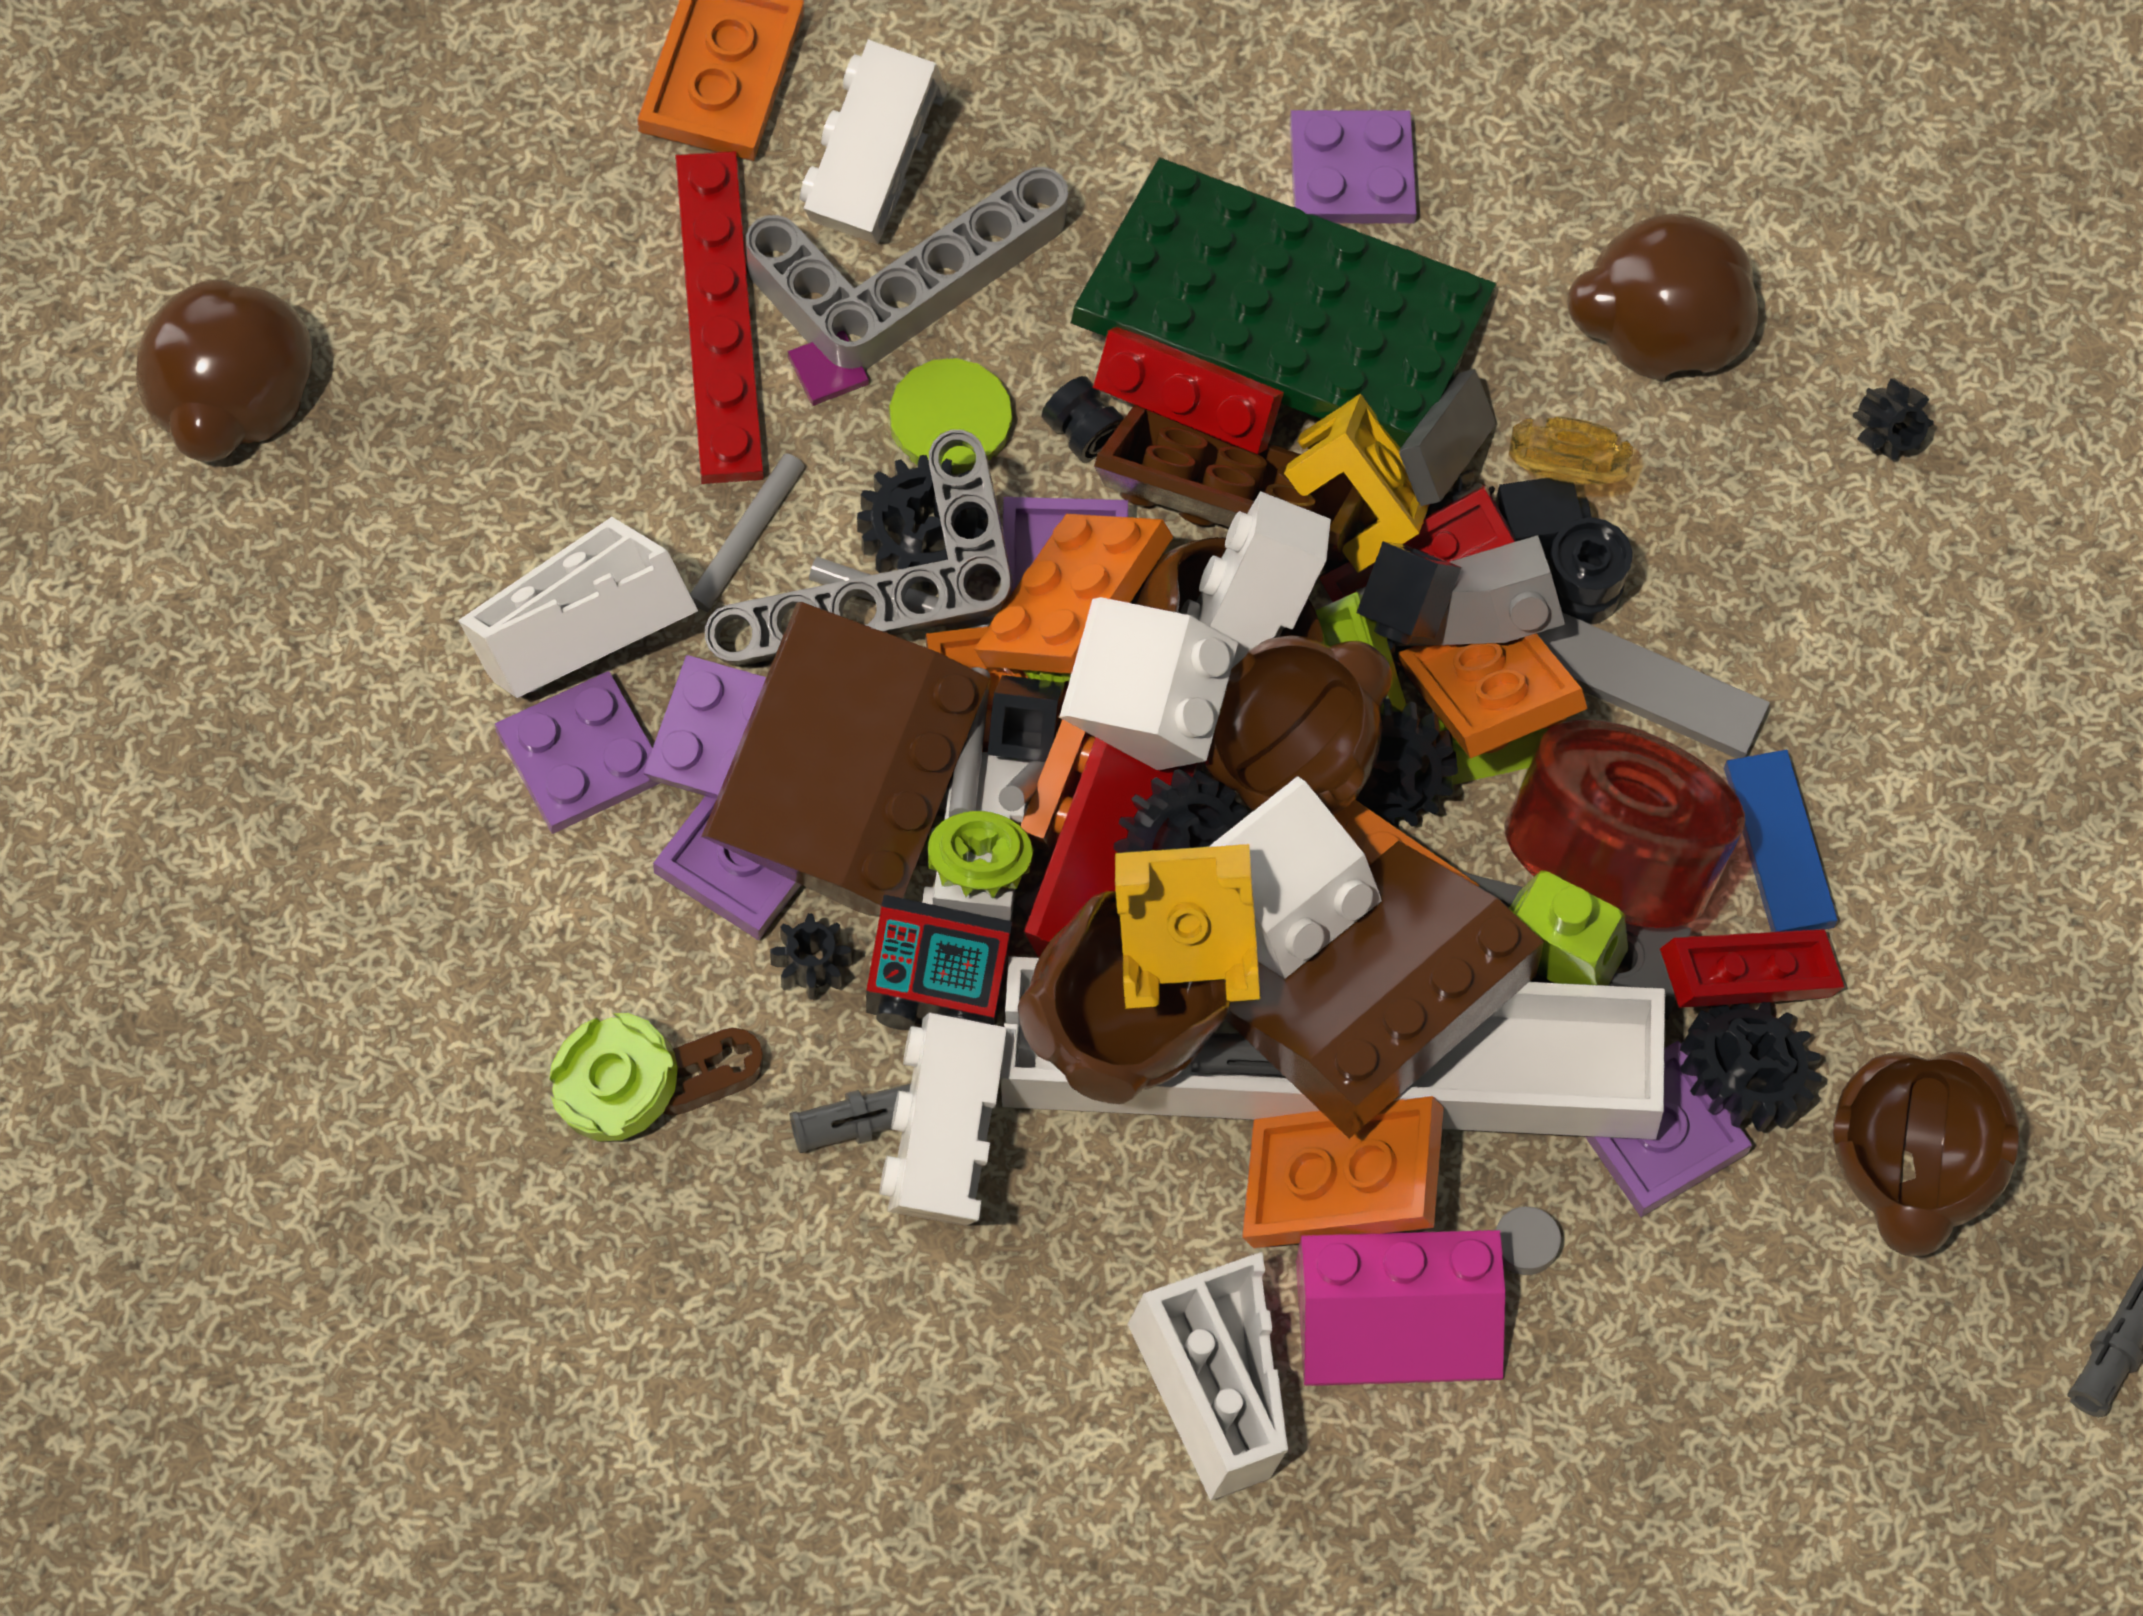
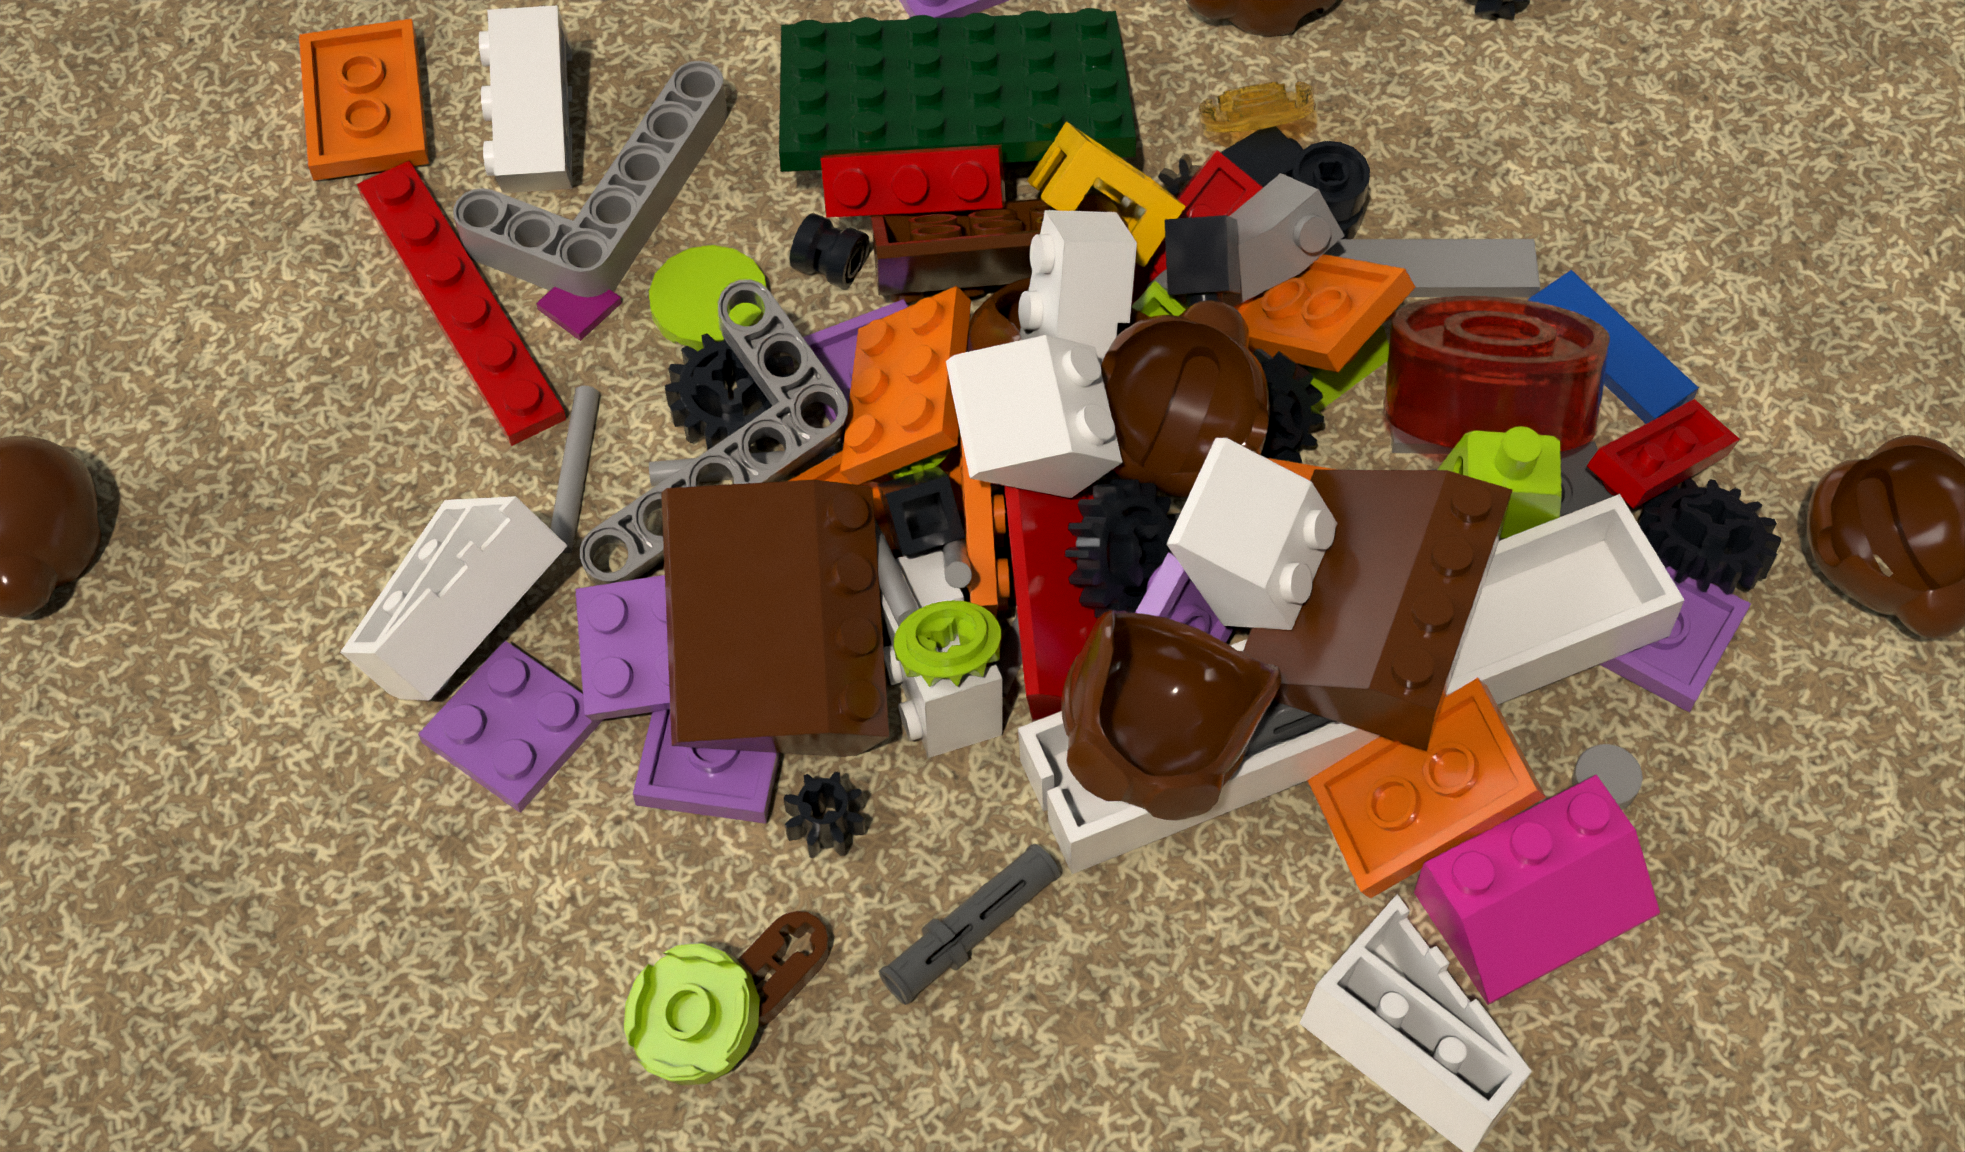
camera: 20 degrees left, 5 degrees down
slope [866,894,1013,1030] -> none
white wedge [879,1013,1007,1226] -> none
yellow panel [1115,844,1260,1009] -> none
dark grey tile [1399,369,1496,506] -> none

